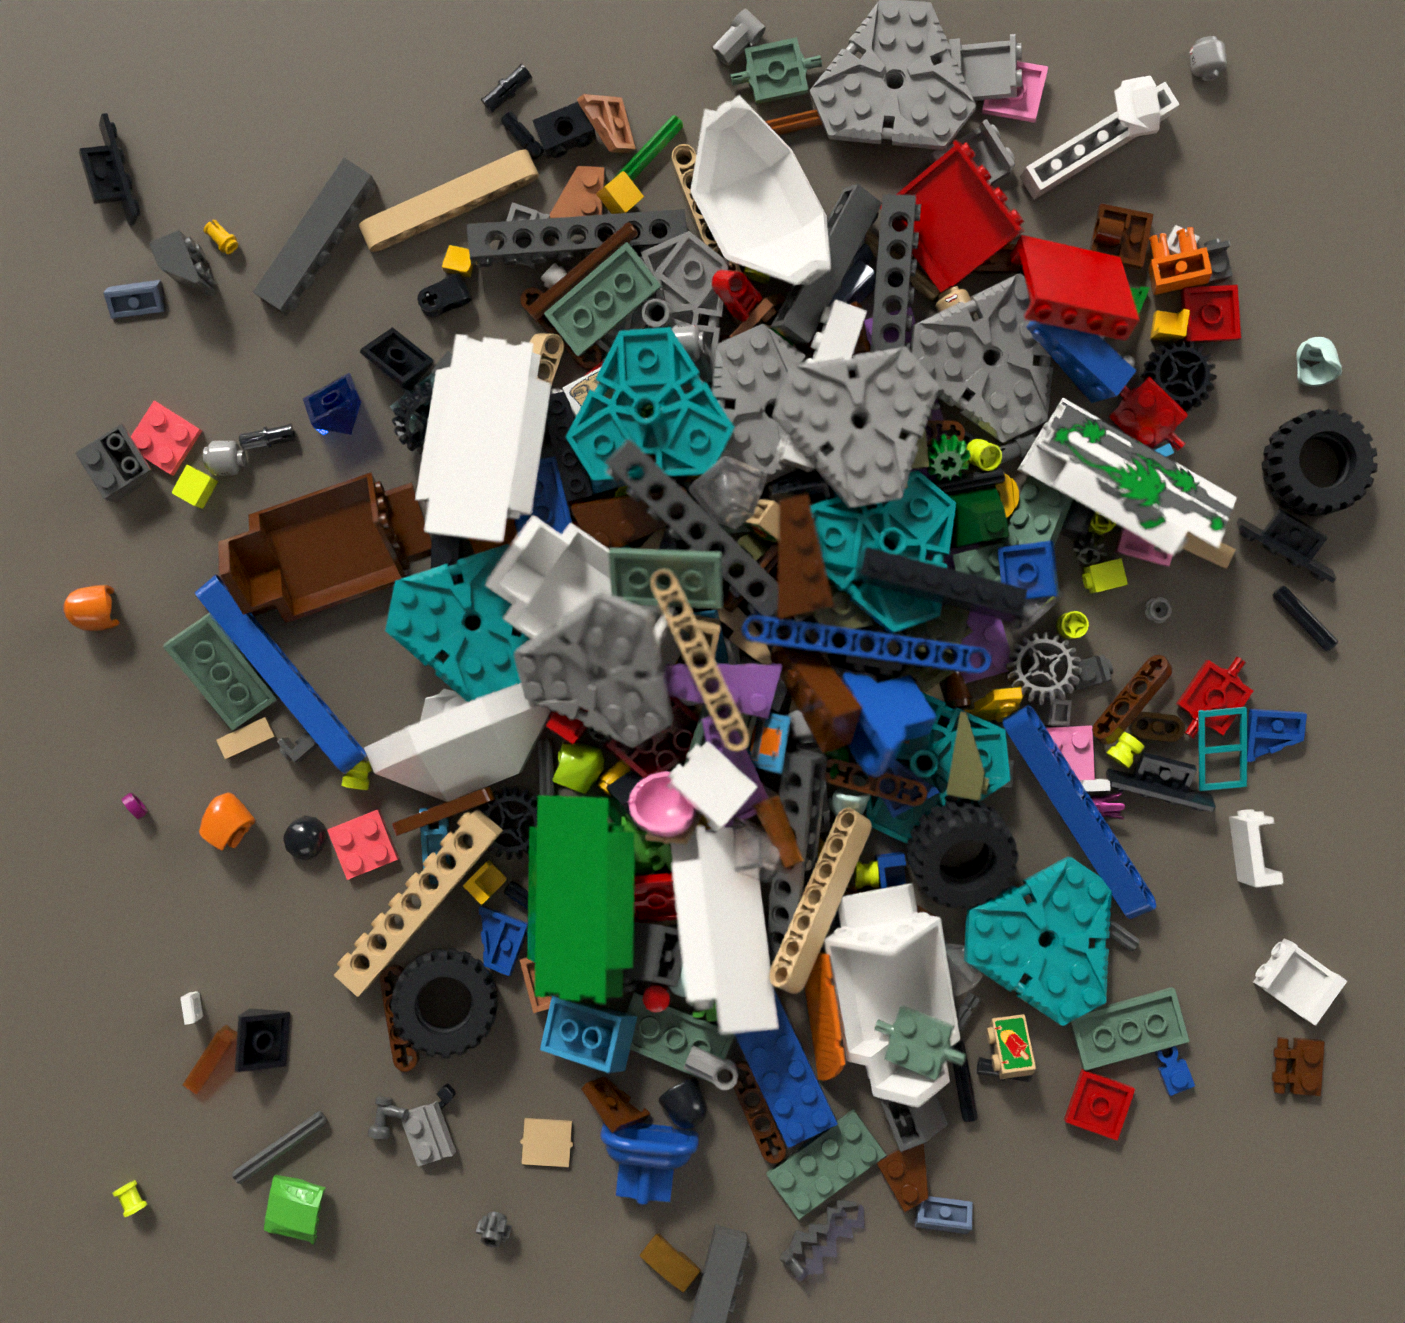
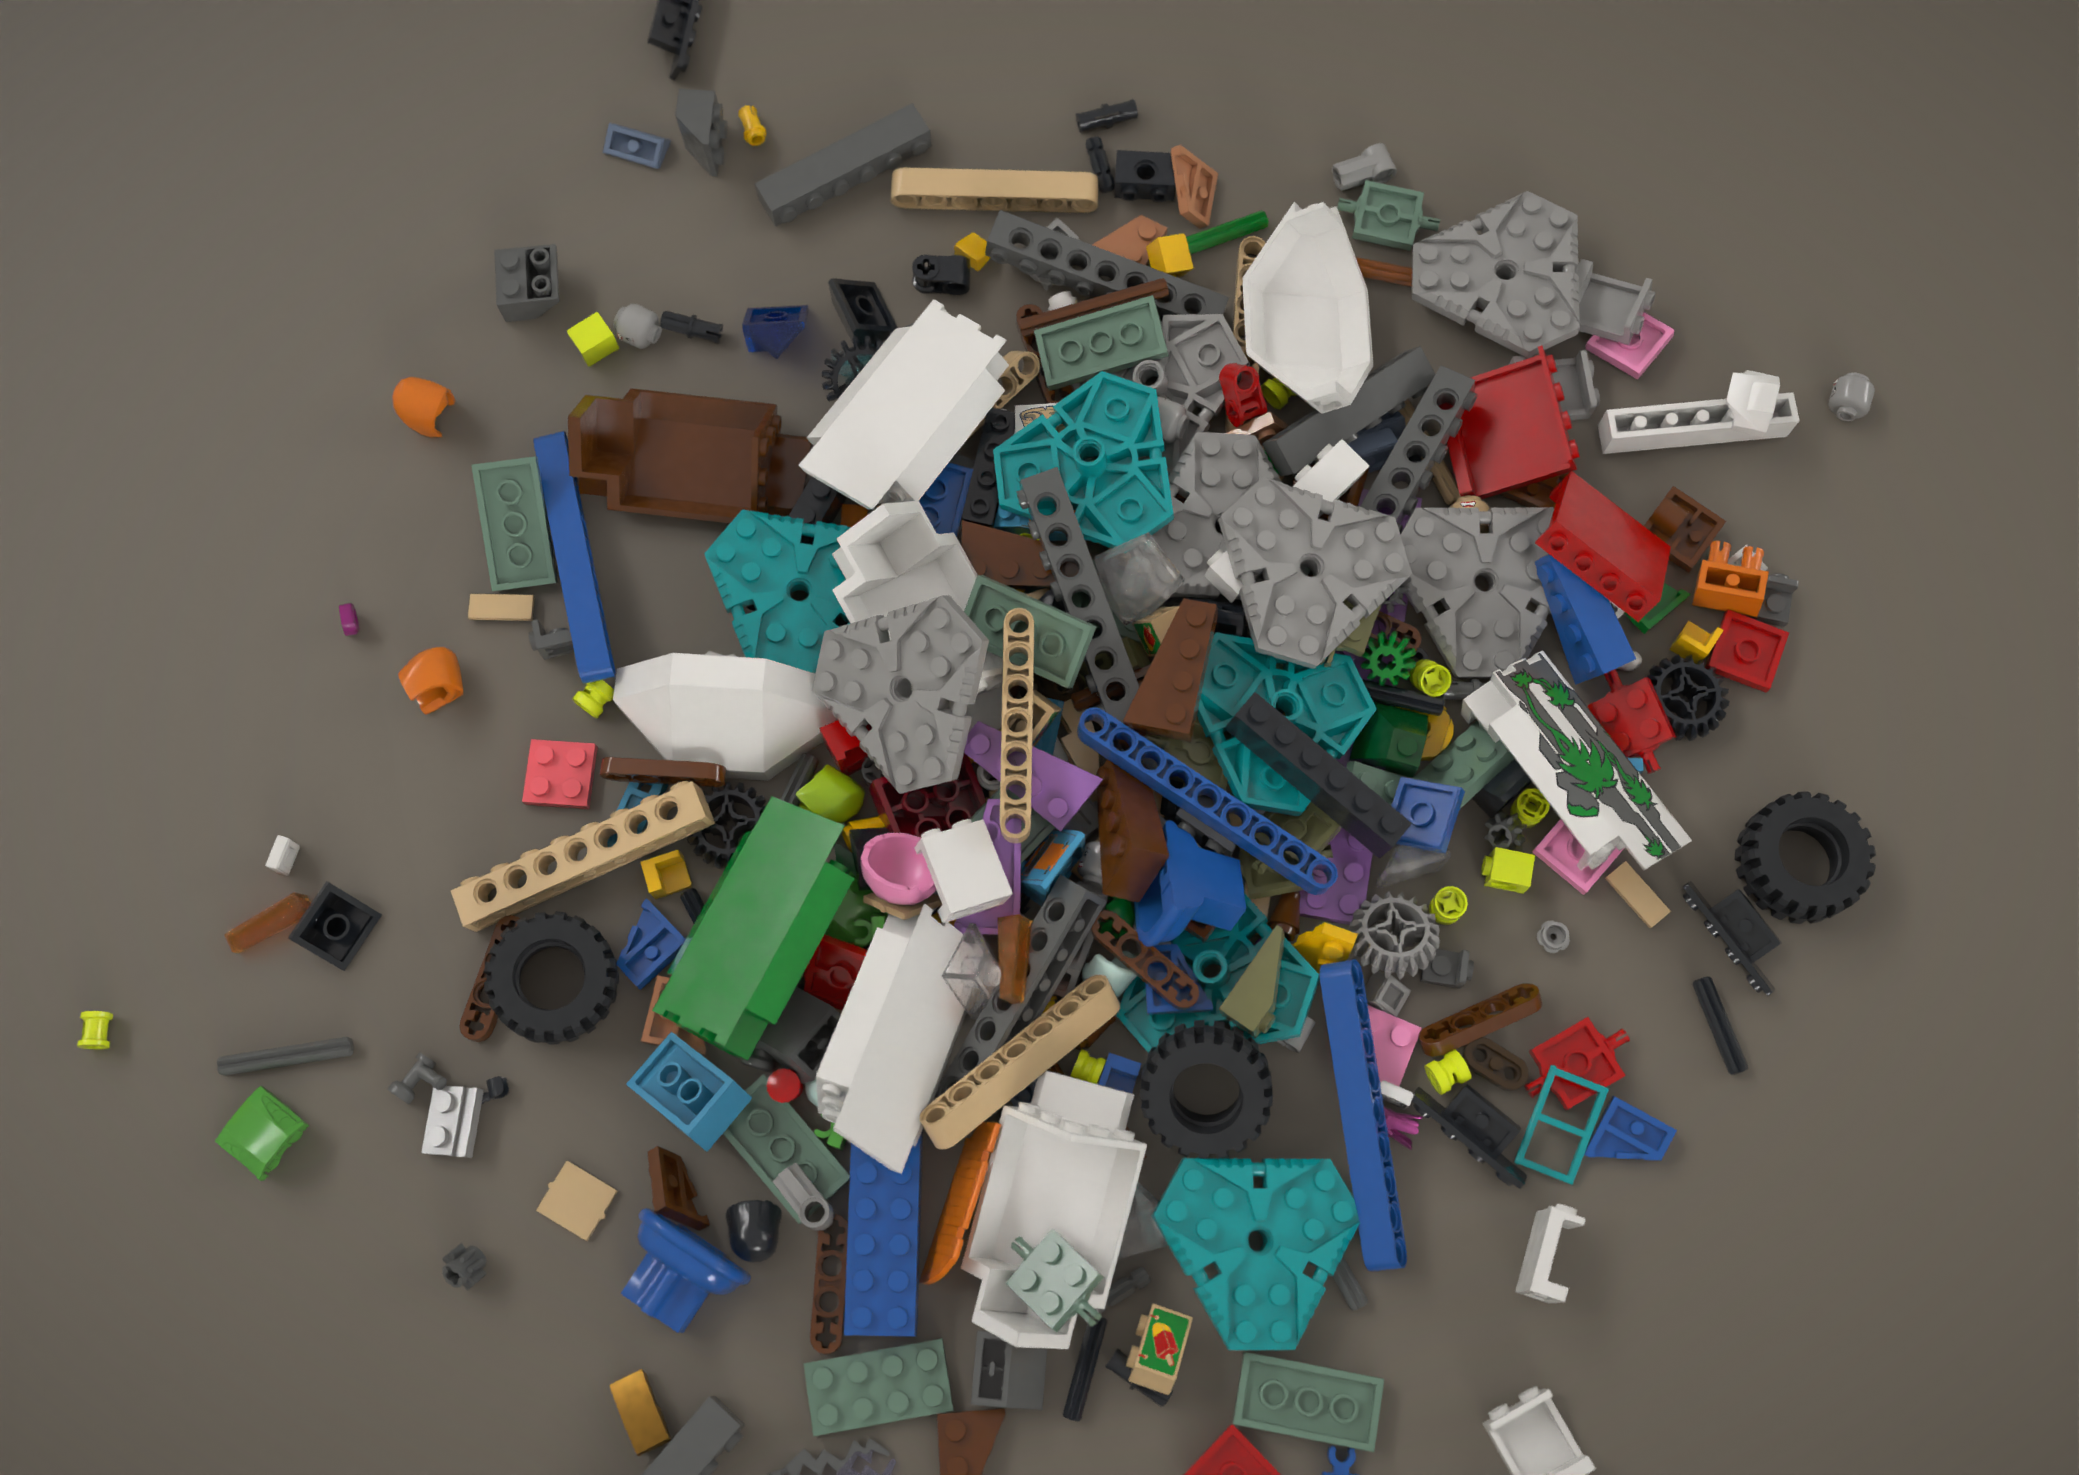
camera: 25 degrees right, 15 degrees down
coral plate [131,401,202,476] -> none
black hair [283,816,328,860] -> none
light aqua hair [1296,337,1342,387] -> none

